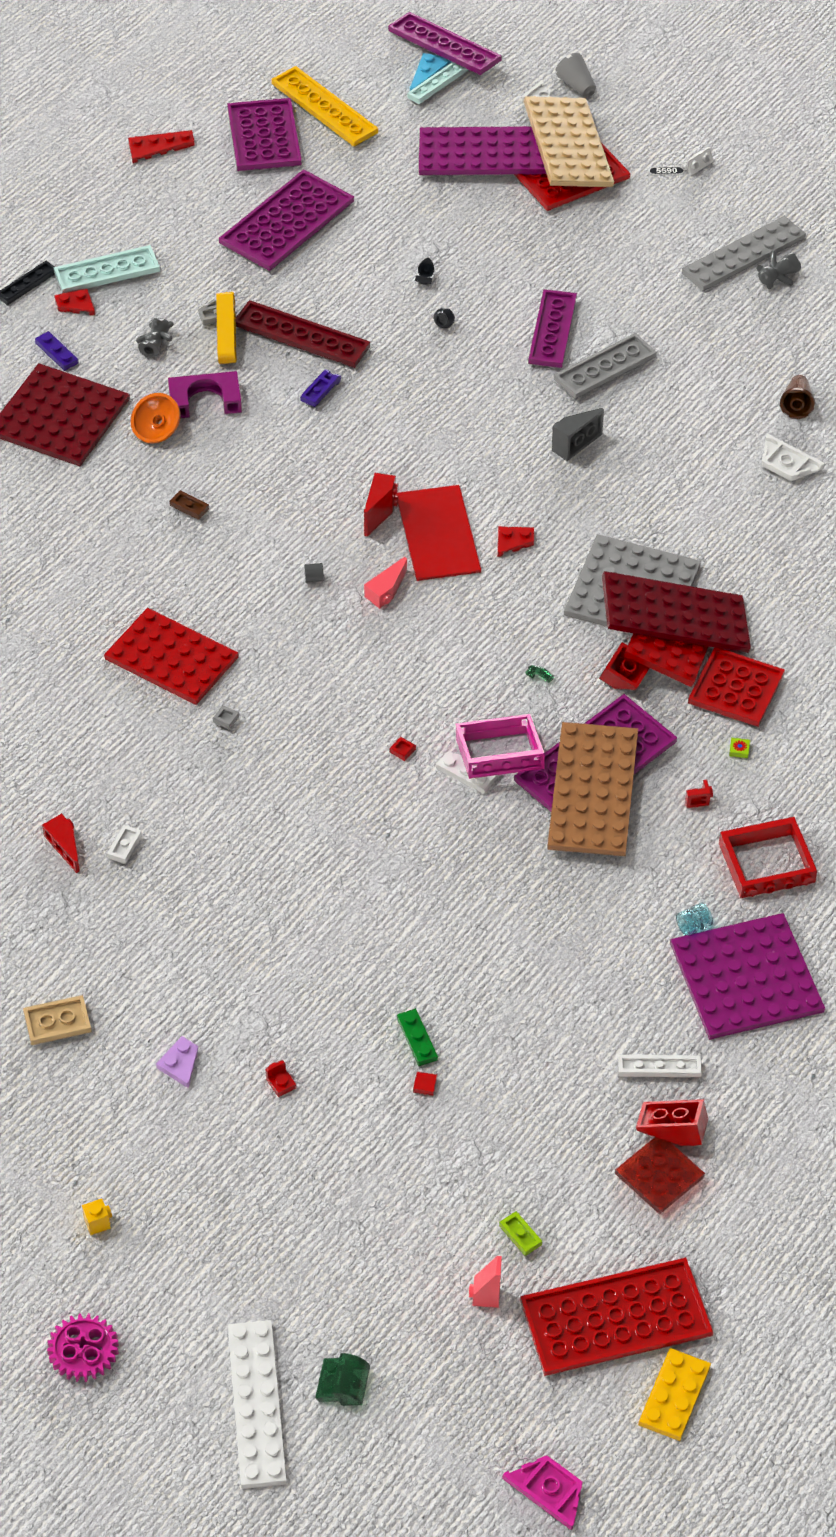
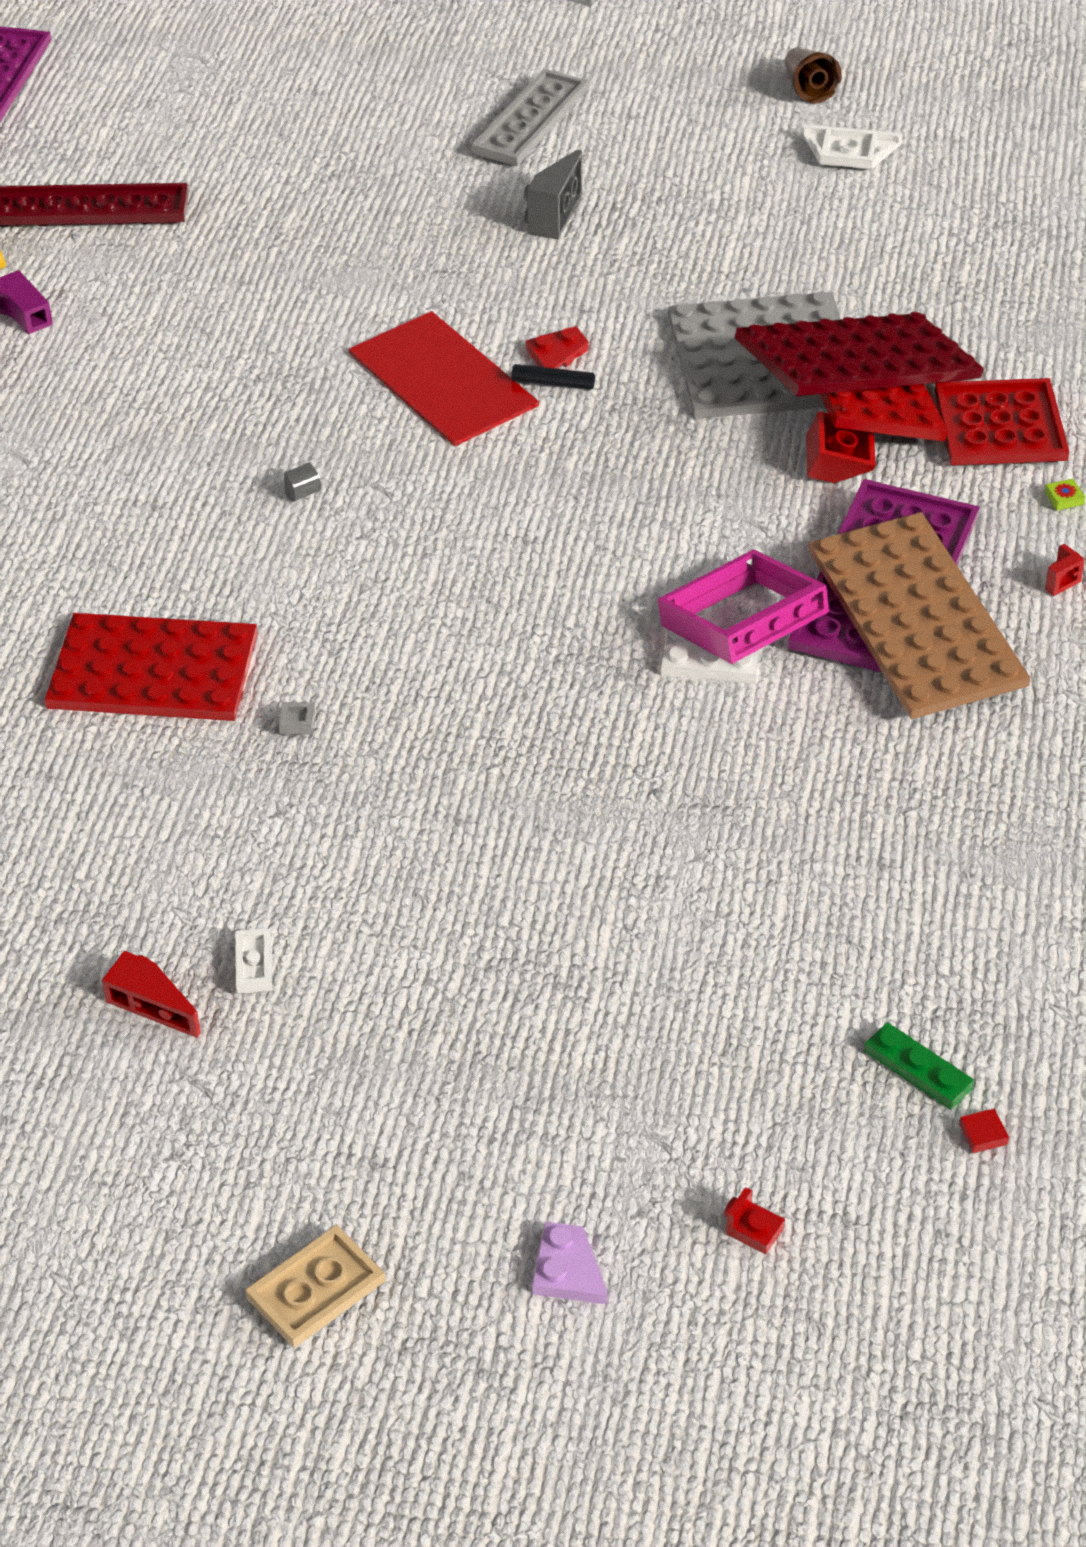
camera: 25 degrees left, 5 degrees down
reddish brown plate [169,490,209,520] -> none
dark purple plate [300,369,341,407] -> none
red slope [364,473,399,536] -> none
coral slope [364,557,407,609] -> none
red tile [389,737,416,761] -> none
black plate [415,257,434,285] -> none
black animal [433,308,455,328] -> none
clear green arm [525,665,554,683] -> none
magenta plate [528,289,577,368] -> none
none -> black axle [511,364,596,389]

